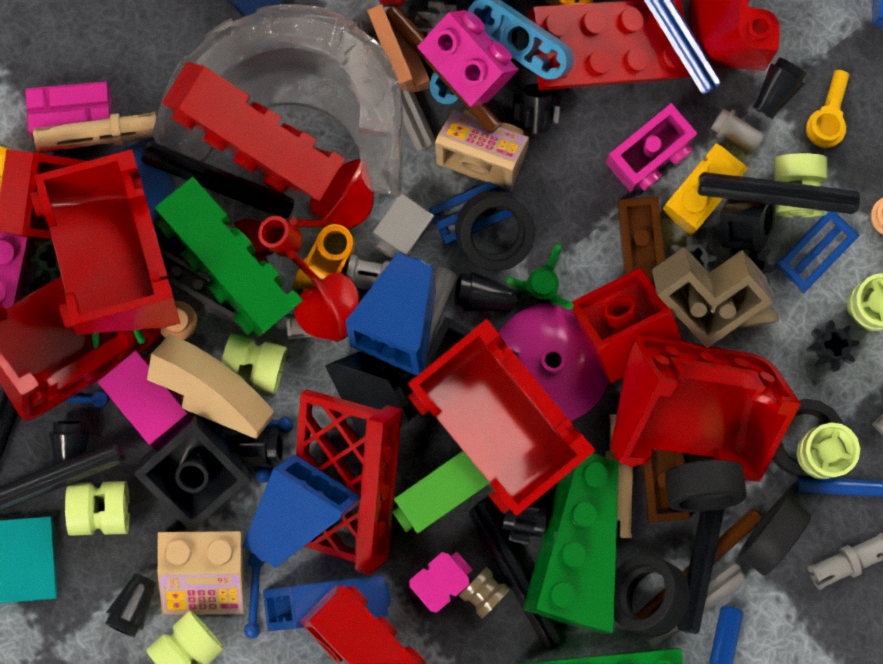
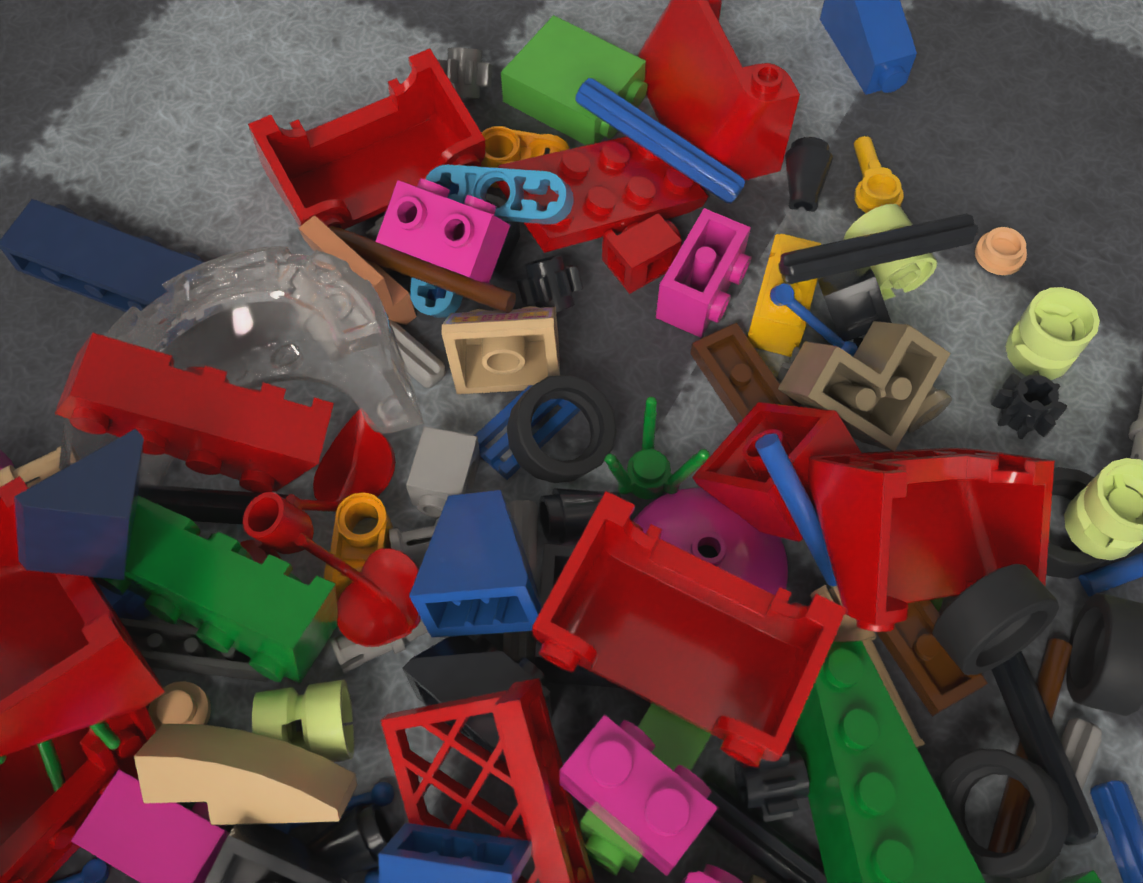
camera: 20 degrees left, 20 degrees down
light grey pin [710,108,765,154] -> none
blue tile [774,211,860,293] -> none
none -> dark blue slope [15,429,144,580]
none -> dark pink brick [560,715,718,876]
none -> red brick [602,213,682,294]
none -> blue bar [755,433,837,586]
none -> blue hinge [770,283,858,356]

